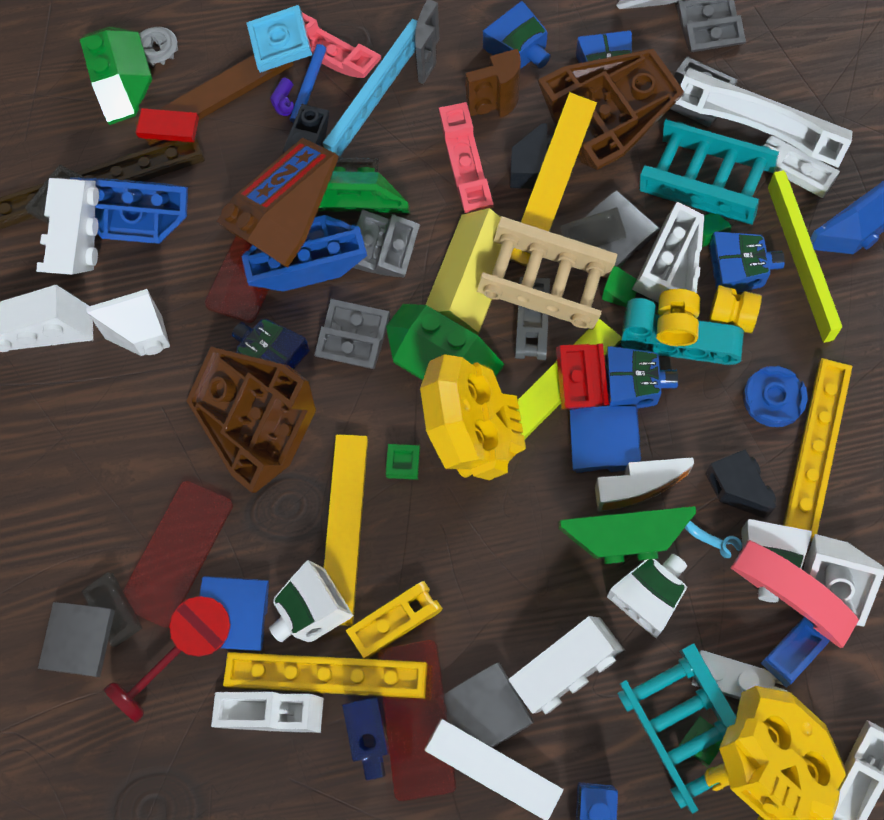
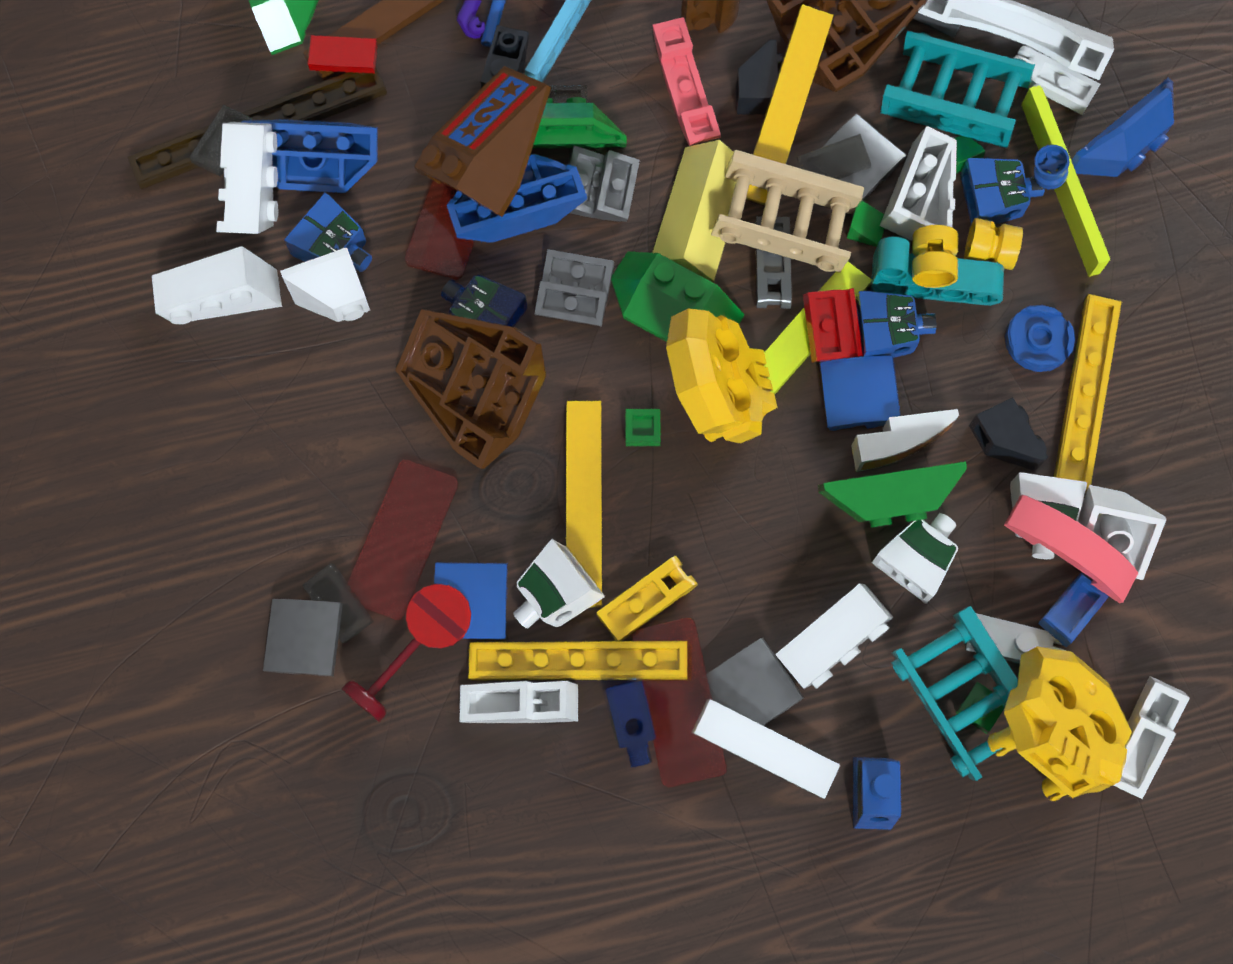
camera: 10 degrees left, 5 degrees up
medium azure piece [685,521,742,558] -> none
none -> blue torso [284,193,372,272]
none -> blue wheel [1034,145,1070,189]

